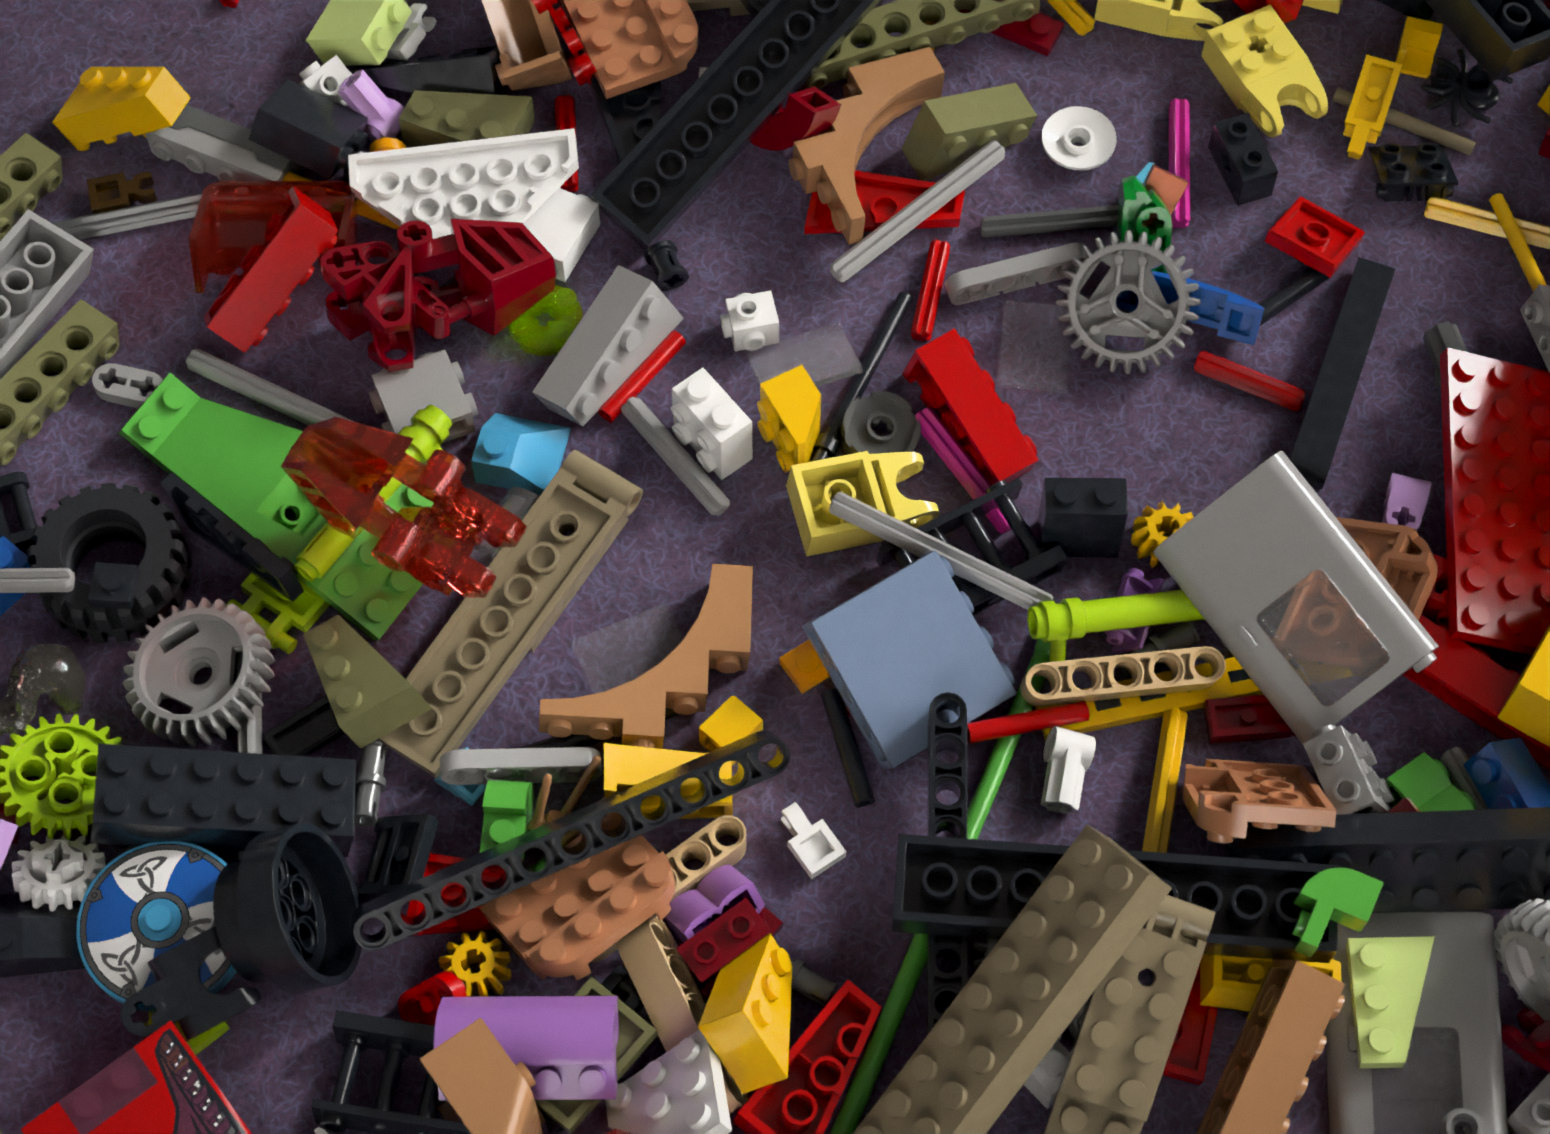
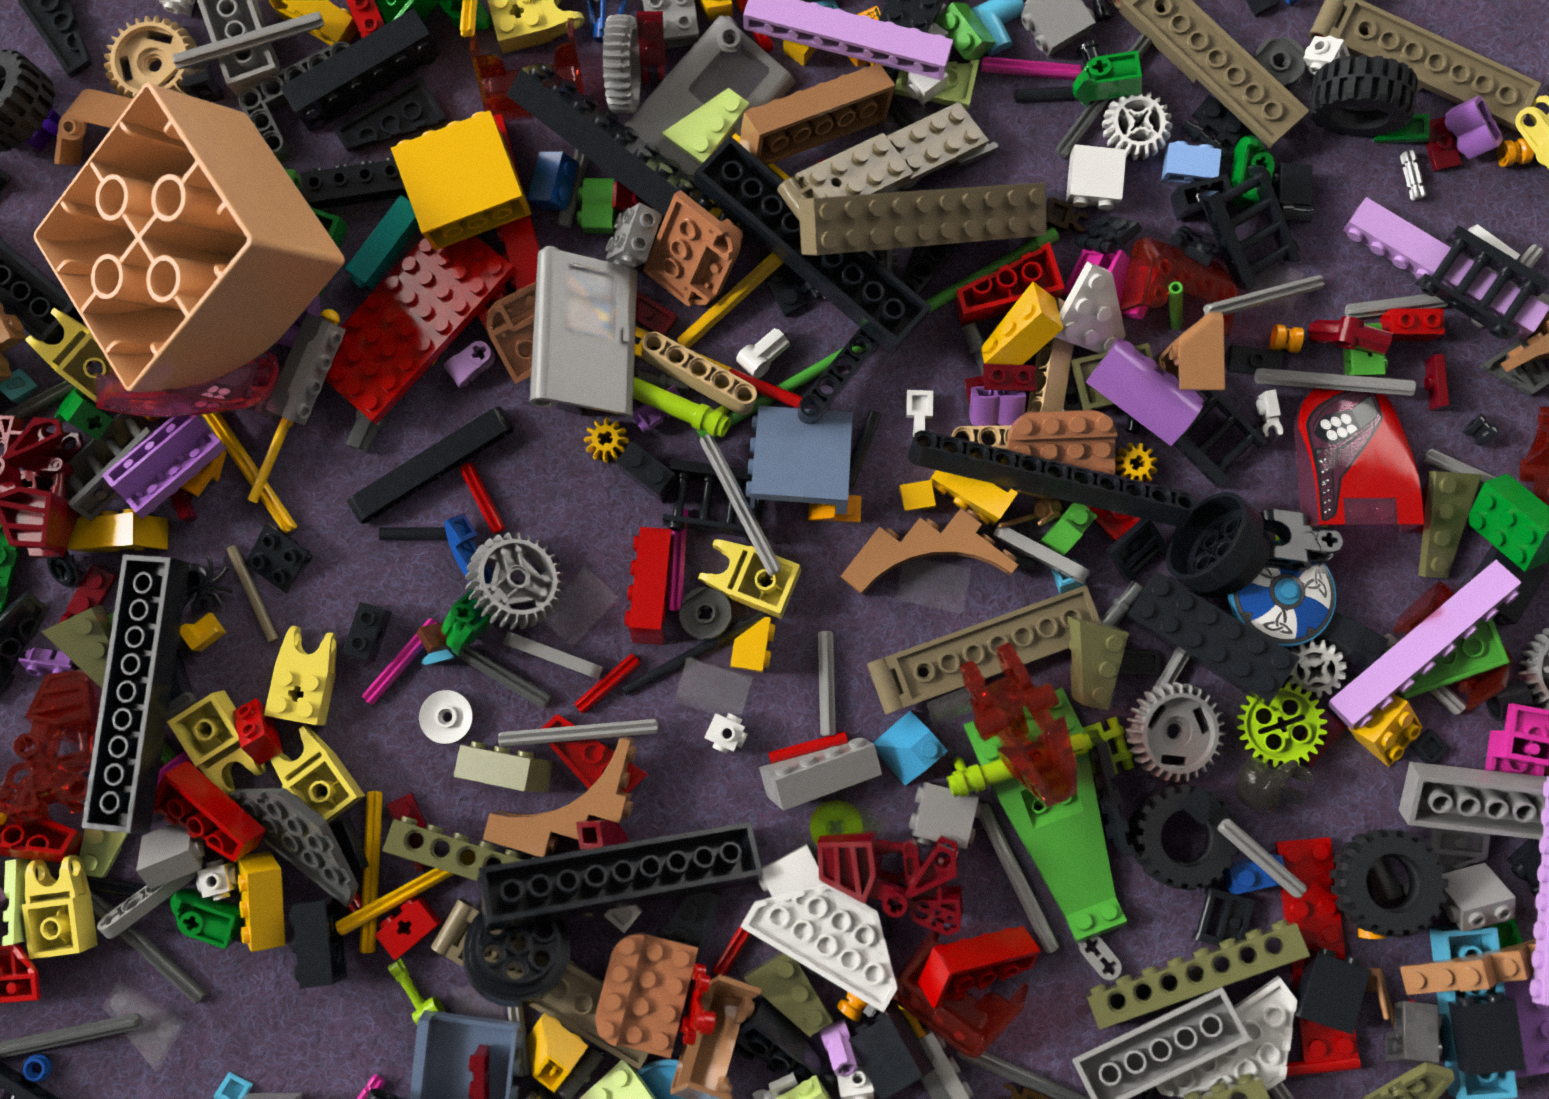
camera: 140 degrees left, 20 degrees up
red plate [398,971,467,1025] -> none
black bush [644,240,689,291] -> none
white brick [671,368,753,480] -> none
red tile [1264,197,1365,278] -> none
bright green brick [1292,868,1384,958] -> none
yellow hinge [1343,55,1403,160] -> none

